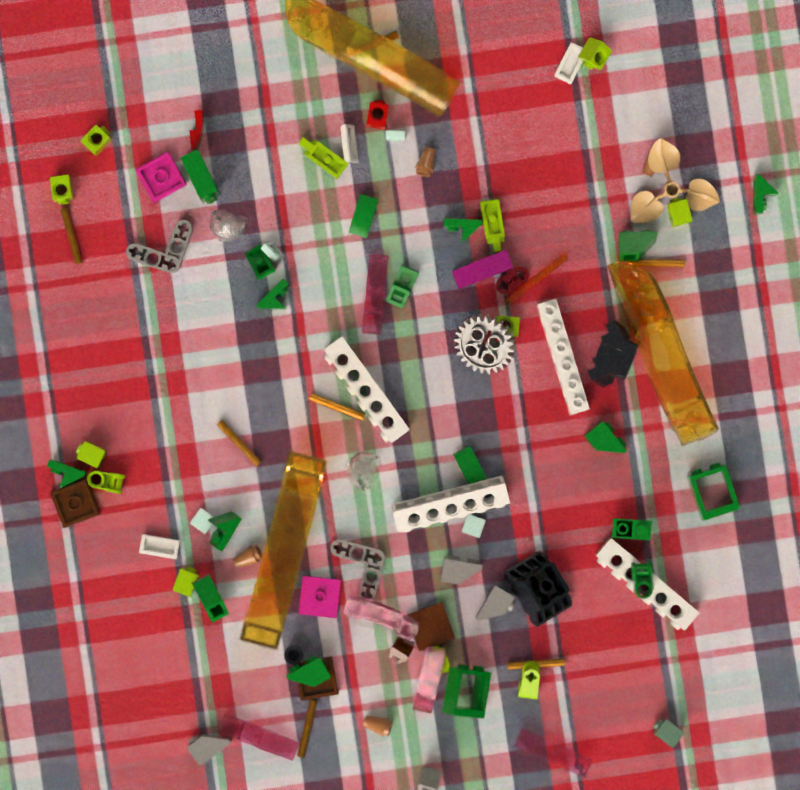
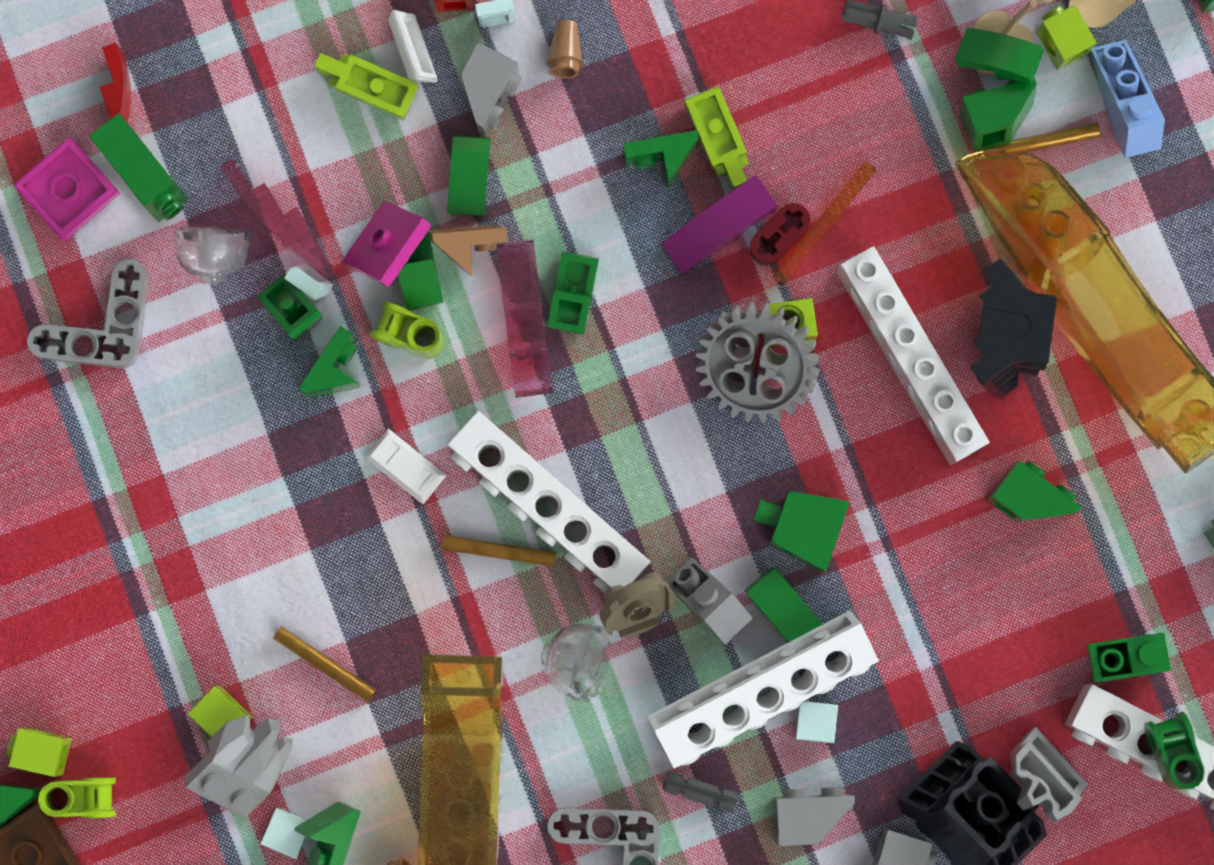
camera: 10 degrees left, 5 degrees down
none -> light grey plate [184,716,293,818]
none -> lime brick [188,686,253,737]
none -> clear pink slope [220,159,339,281]
none -> dark pink plate [342,201,431,287]
none -> white tile [364,429,447,504]
none -> lime piece [369,301,445,358]
none -> green slope [398,235,444,310]
none -> medium nougat slope [426,224,508,275]
none -> light grey slope [461,42,522,136]
none -> dark tan plate [599,573,676,637]
none -> dark grey axle [663,772,738,812]
none -> light grey slope [666,557,753,645]
none -> green torso [753,491,850,573]
none -> dark grey axle [842,0,918,40]
none -> green slope [955,28,1044,83]
none -> light grey plate [1009,727,1088,822]
none -> light blue slope [1090,40,1165,158]

